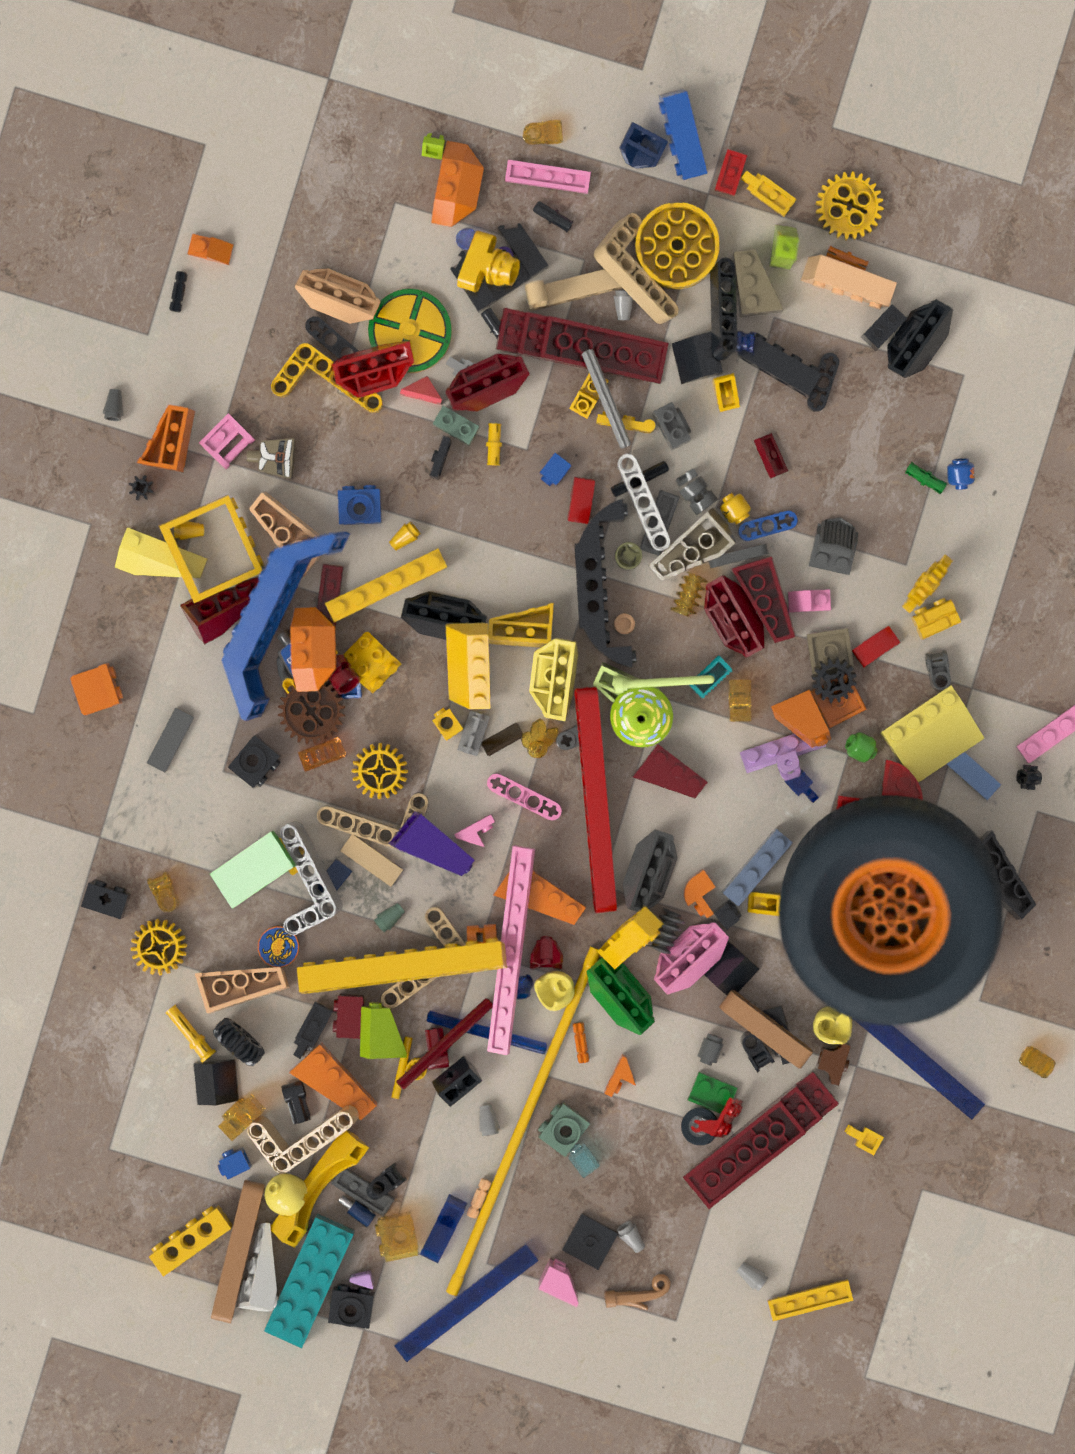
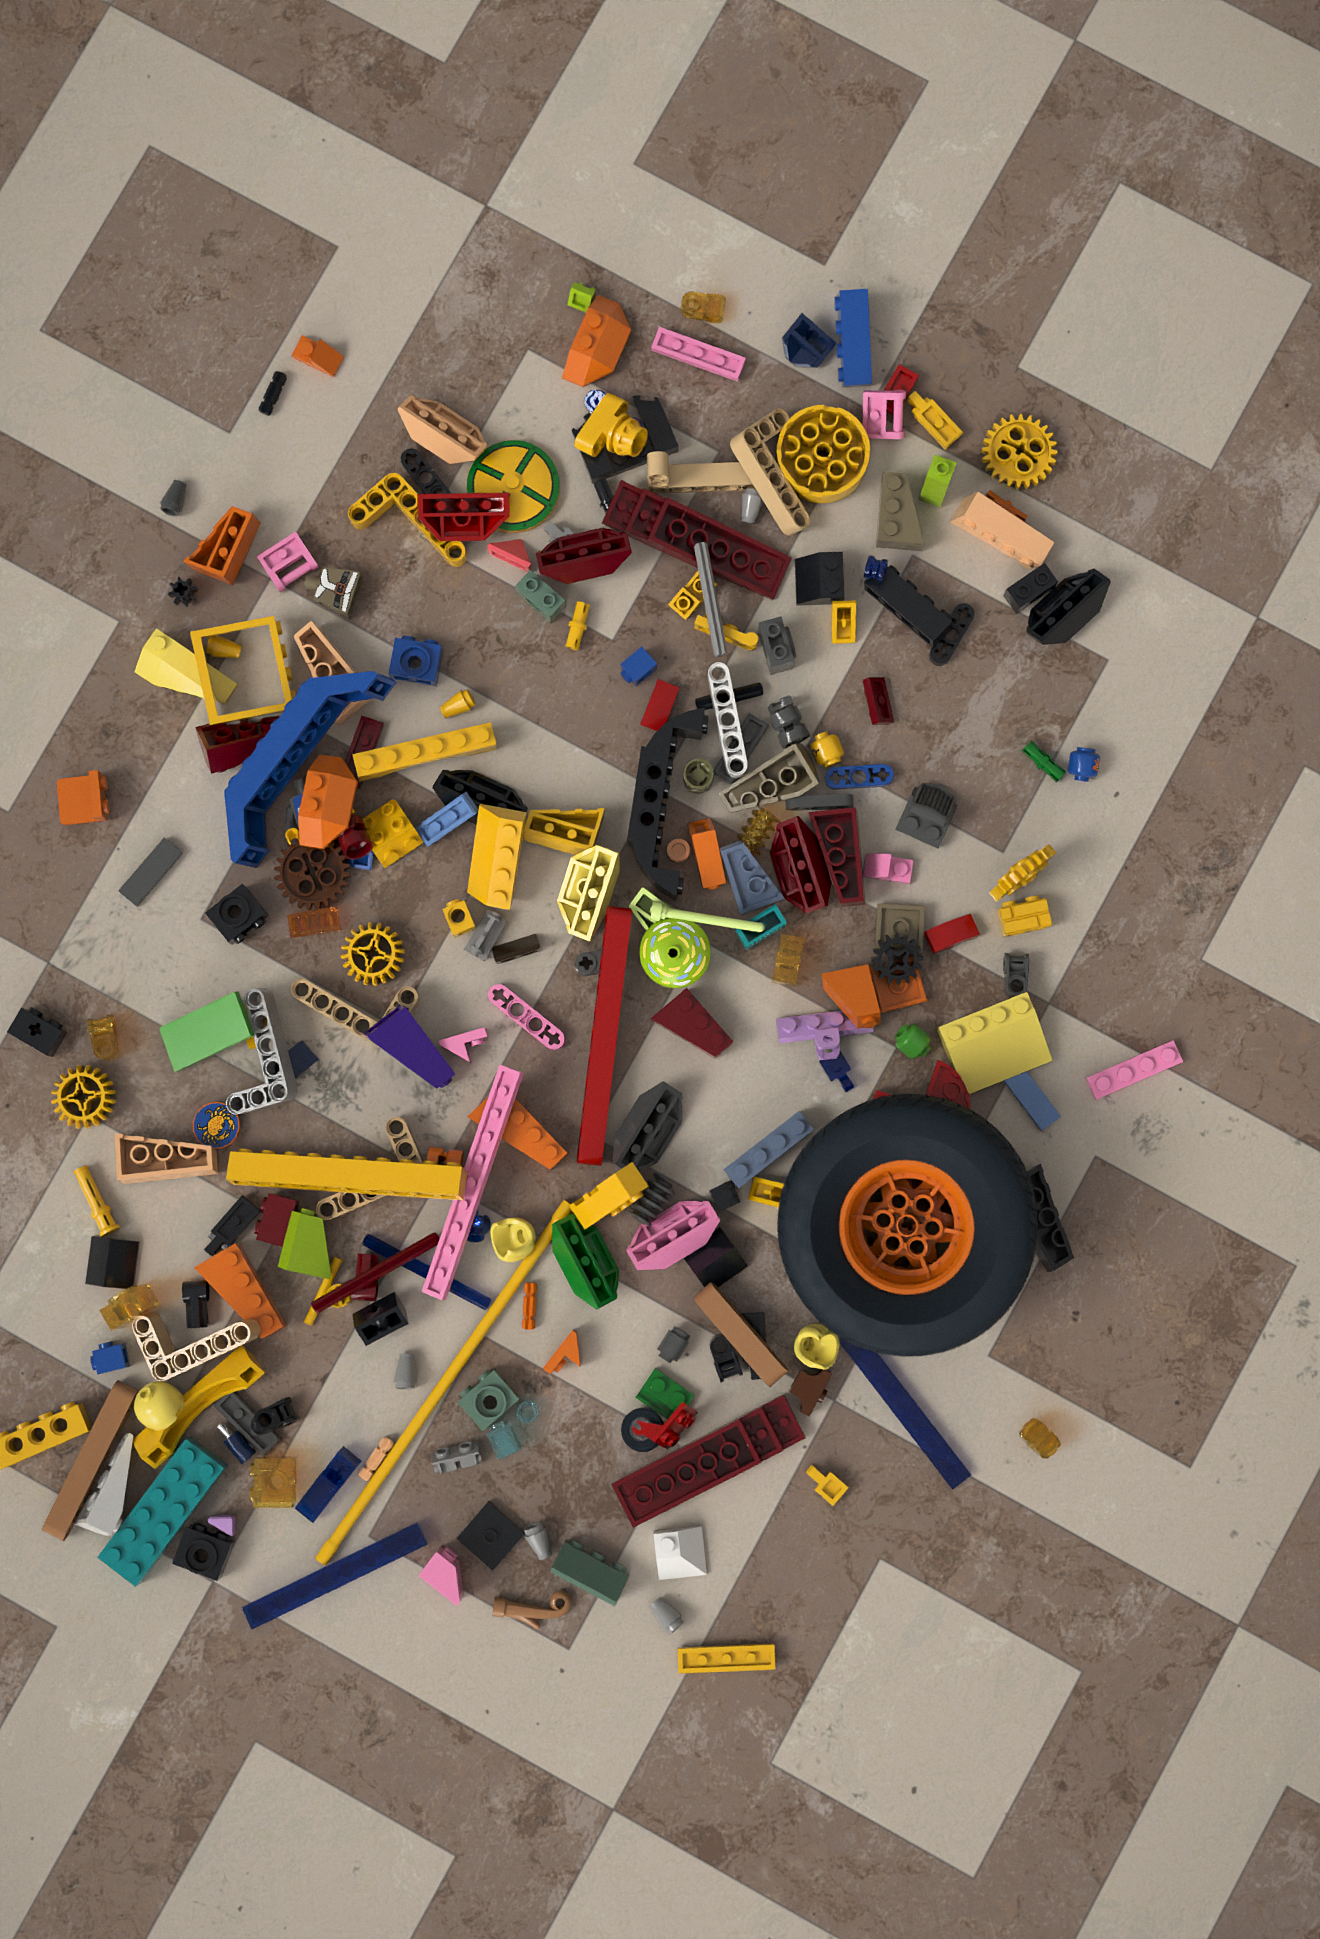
camera: 15 degrees right, 5 degrees down
black gear [213,1018,265,1066] -> none
tan tile [340,835,403,887] -> none
sand green cone [374,903,405,933] -> none
black plate [430,436,452,480] -> none
clear yellow plate [521,718,558,758] -> none
dark red brick [530,936,563,970] -> none
black axle [533,201,574,233] -> none
orange brick [684,869,715,918] -> none
black beam [710,257,738,360] -> none
black gear [1016,764,1042,790] -> none
none -> medium blue tile [415,792,479,847]
none -> light grey hinge [431,1441,482,1474]
none -> clear light blue bush [516,1400,538,1423]
none -> sand green slope [550,1539,629,1606]
none -> white slope [654,1525,707,1580]
none -> orange slope [687,818,726,890]
none -> sand blue wing [719,841,785,914]
none -> bright pink plate [863,390,906,439]

